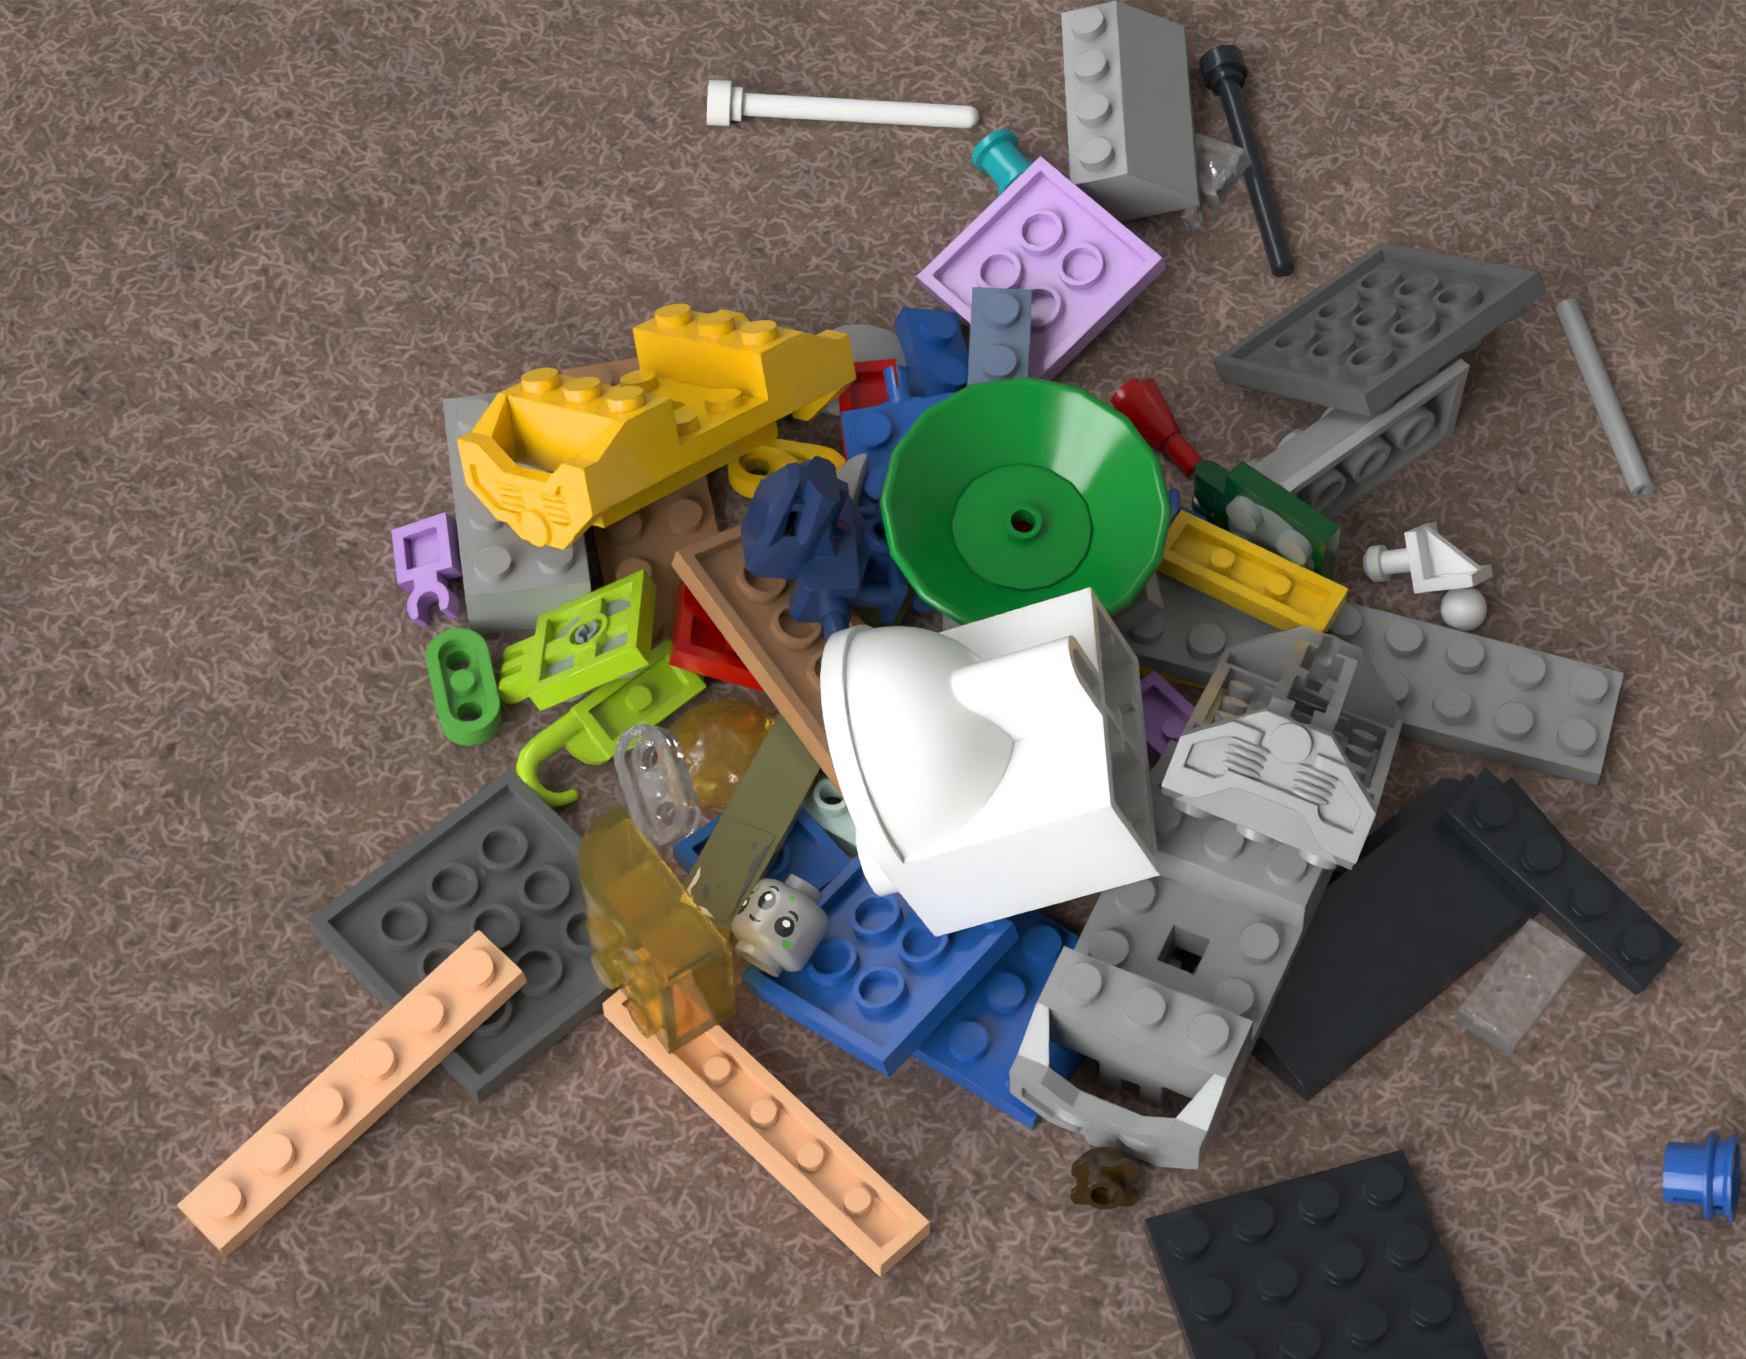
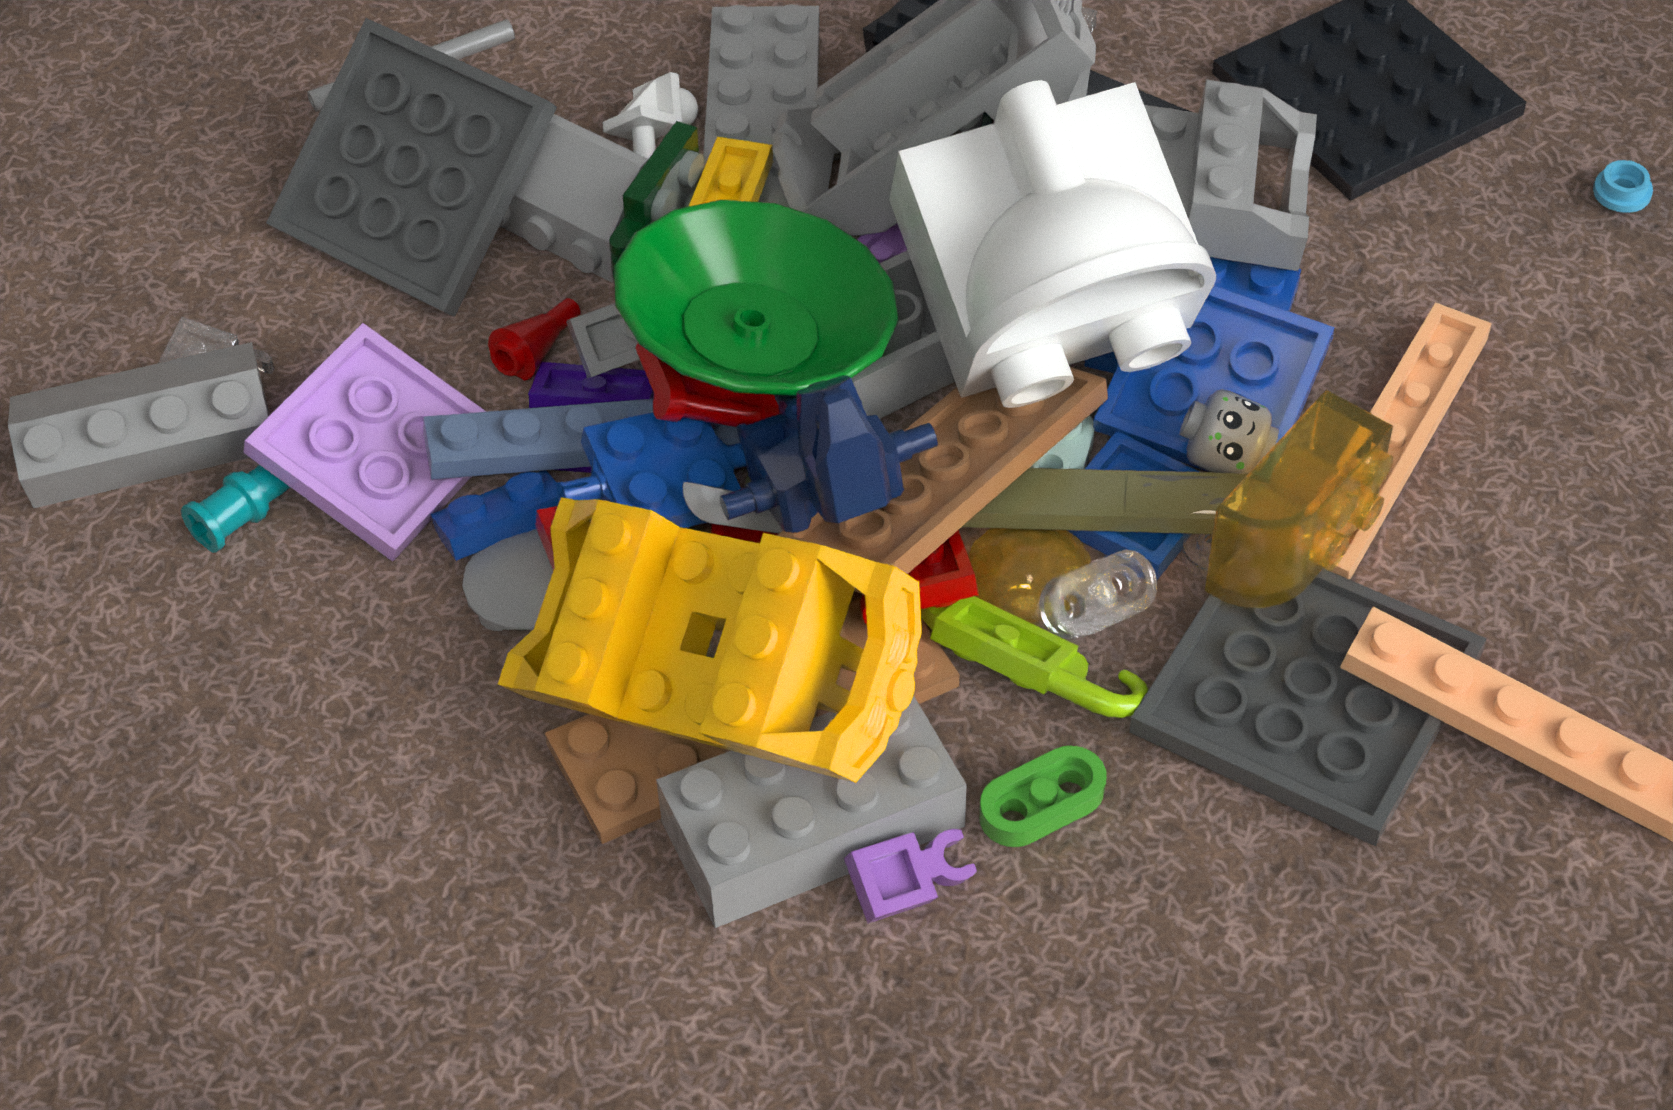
camera: 105 degrees left, 5 degrees down
lime piece [497,569,657,711] -> none
white piece [707,79,979,128] -> none
dark brown plate [1070,1147,1139,1210] -> none
black piece [1199,45,1295,277] -> none

